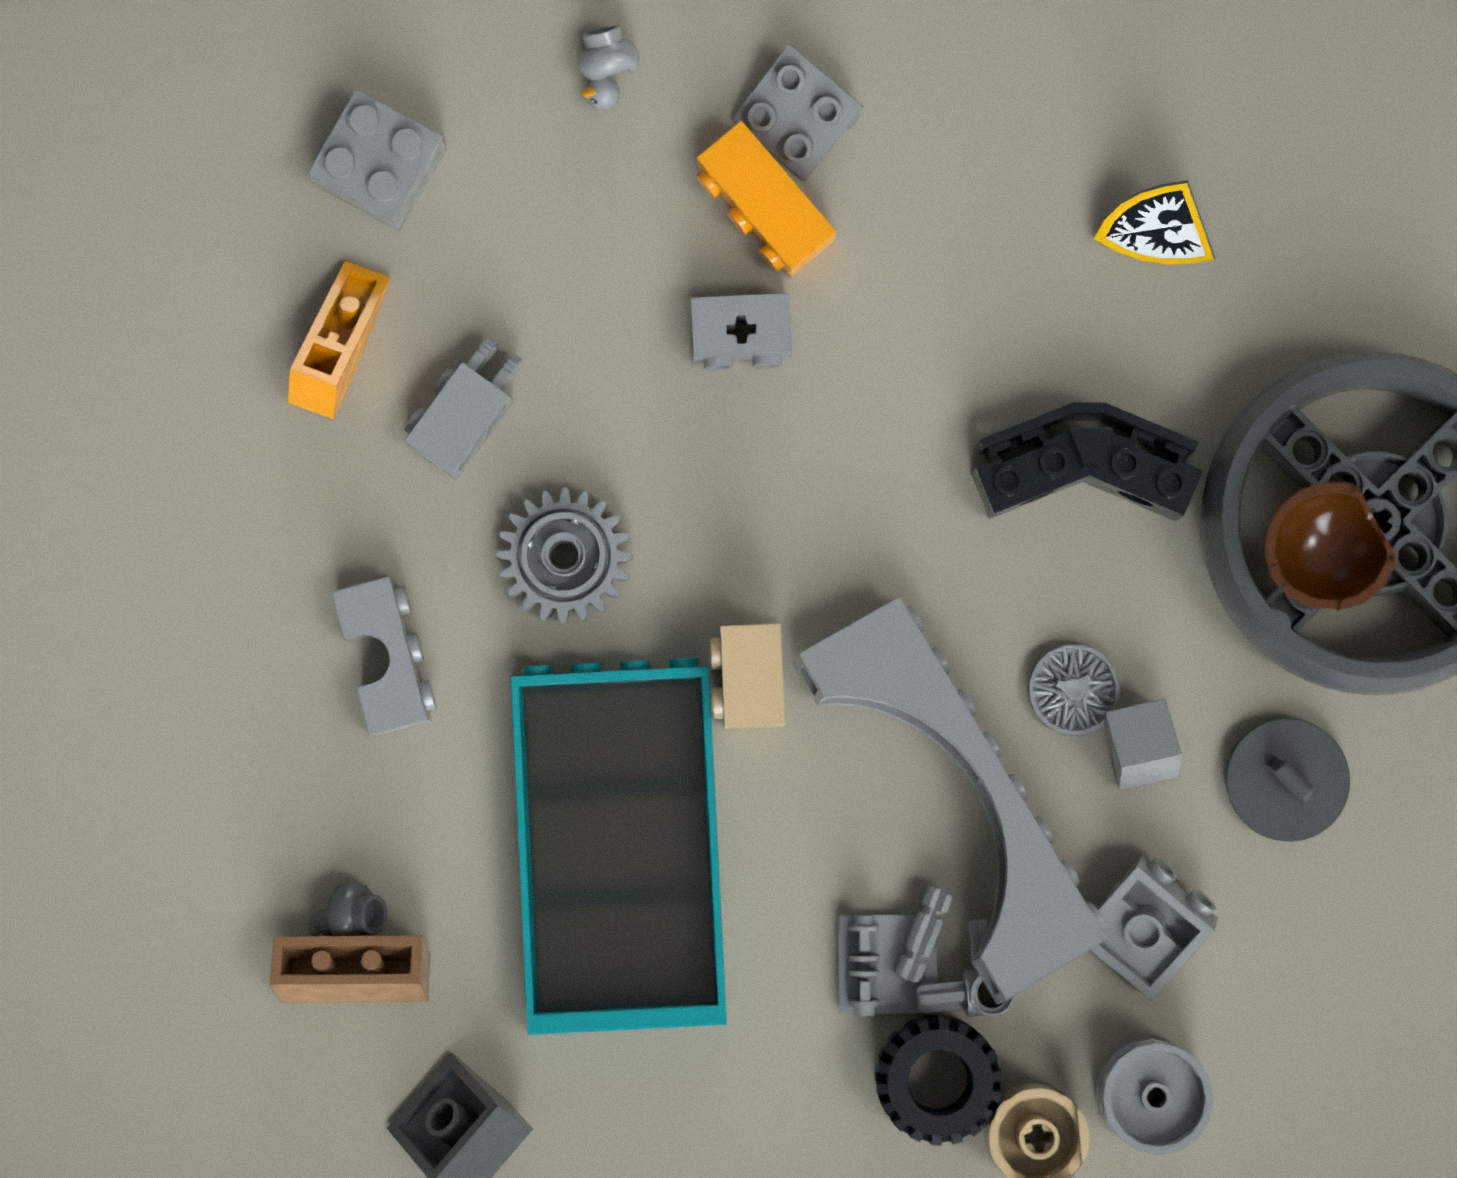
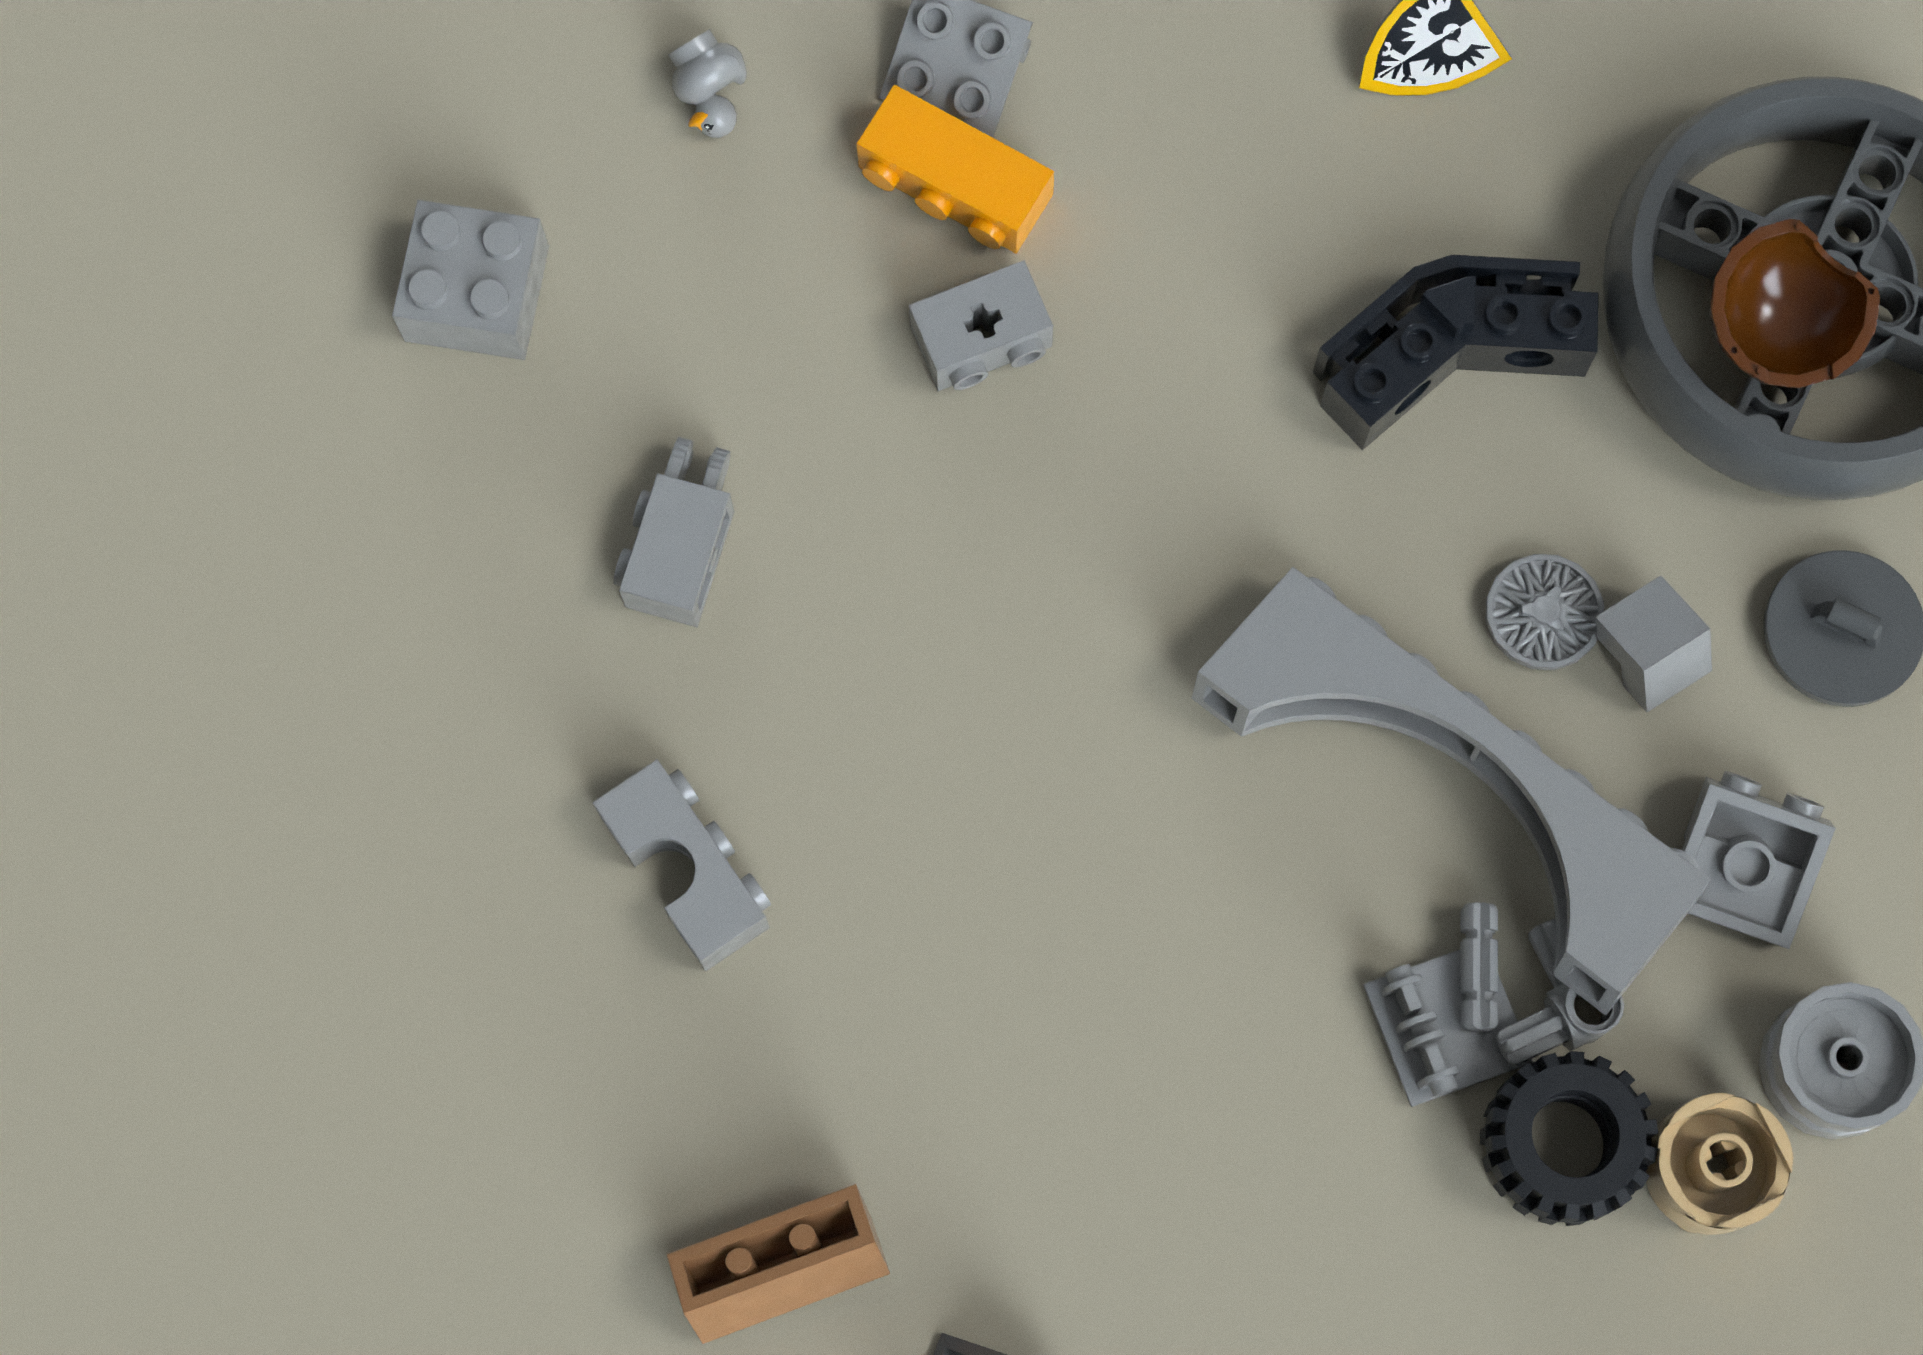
camera: 20 degrees left, 10 degrees down
light orange slope [288,261,390,419] -> none
dark grey animal [309,881,387,936] -> none
light grey gear [496,488,633,624] -> none
clear smoke window [511,658,727,1035] -> none
tan brick [711,623,785,729] -> none

